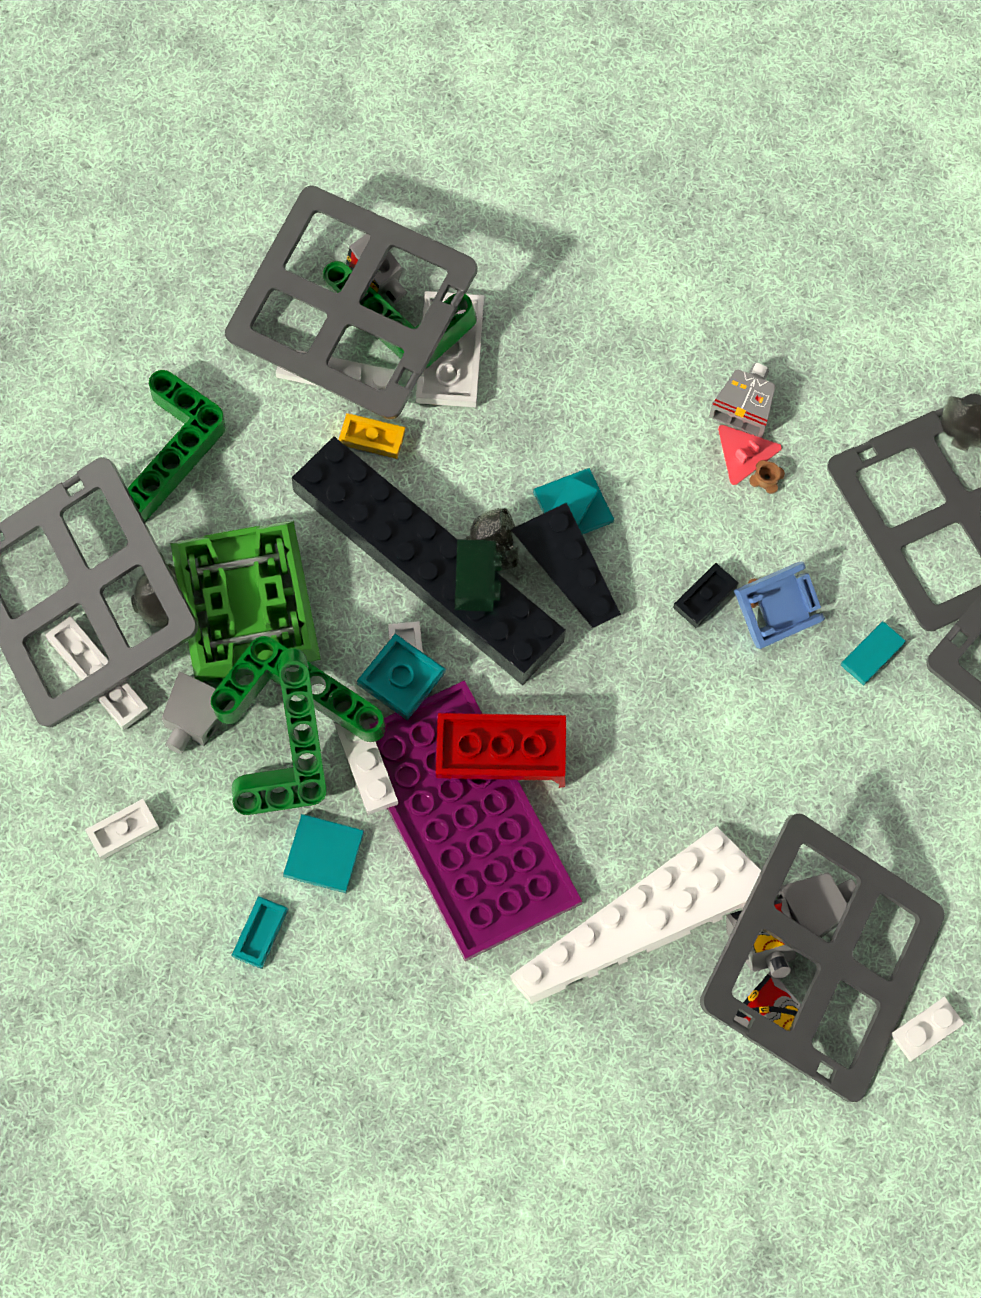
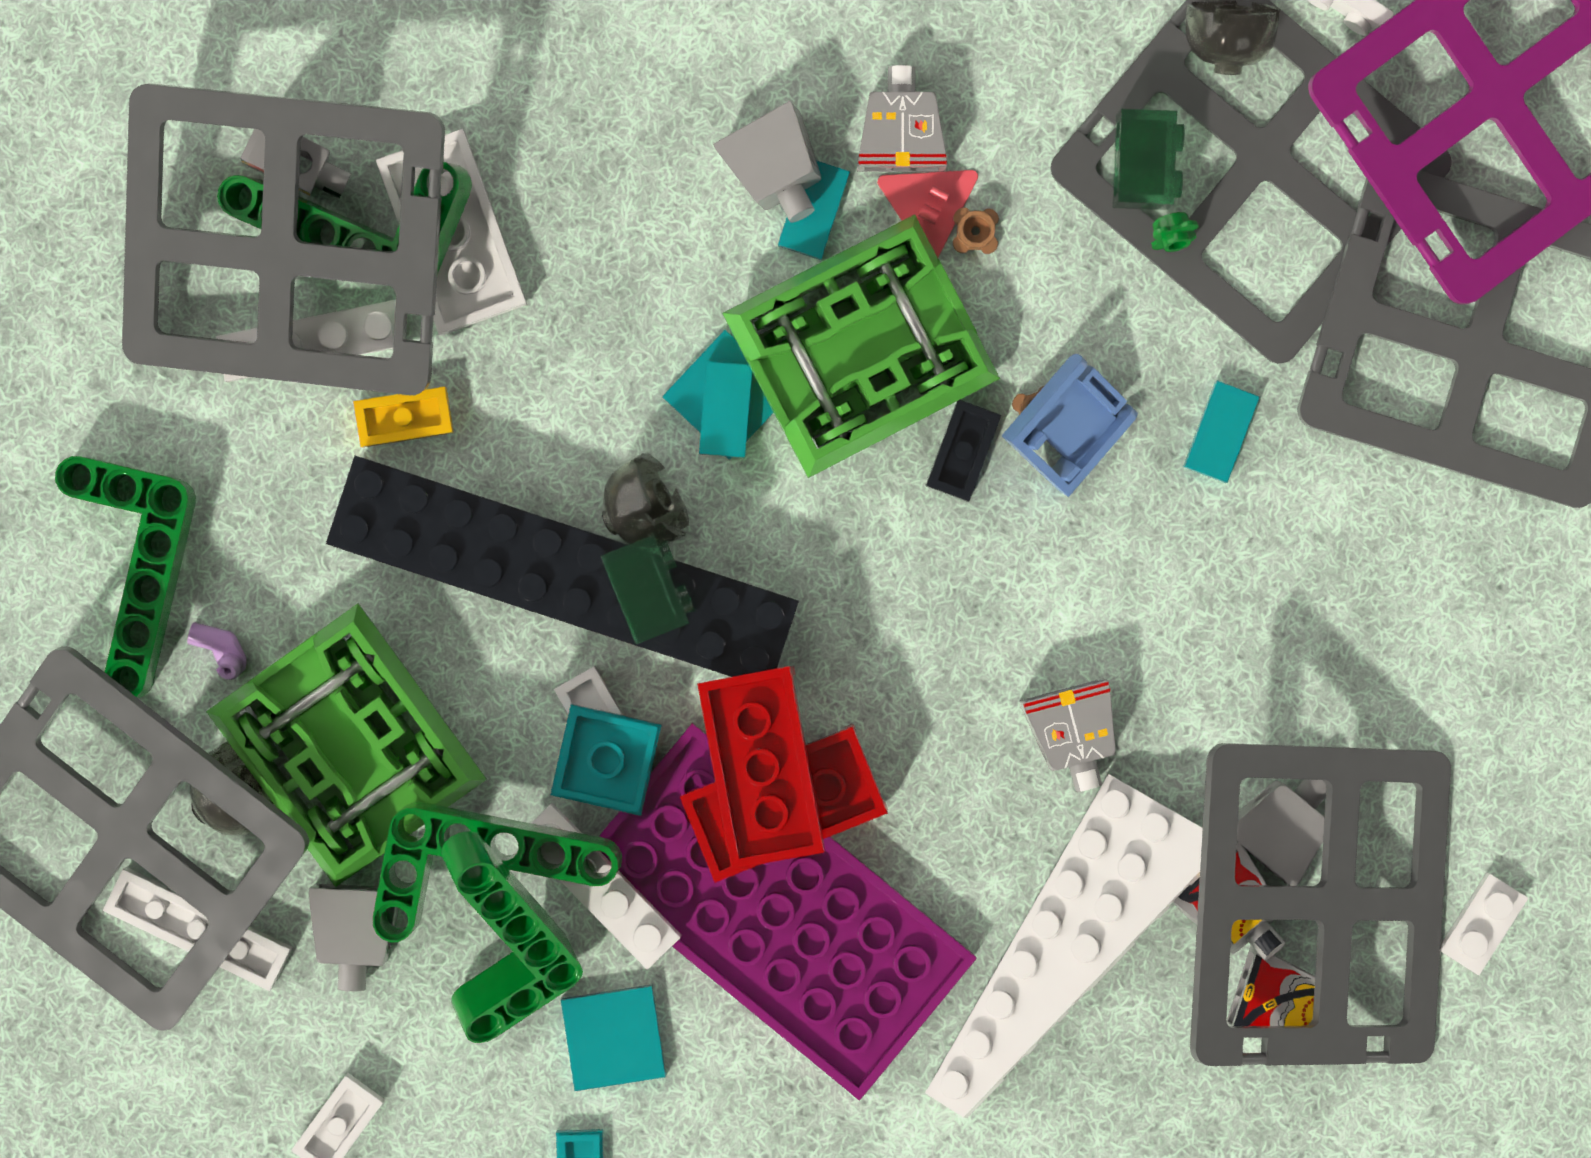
camera: 20 degrees left, 20 degrees up
black wing [510,502,621,628] -> none
none -> lavender arm [187,622,246,680]
none -> red plate [697,666,826,869]
none -> light grey torso [713,101,821,222]
none -> bright green piece [722,215,1000,478]
none -> teal tile [778,160,850,260]
none -> light grey torso [1019,678,1115,792]
none -> clear green brick [1112,109,1185,210]
none -> green plate [1151,212,1198,252]

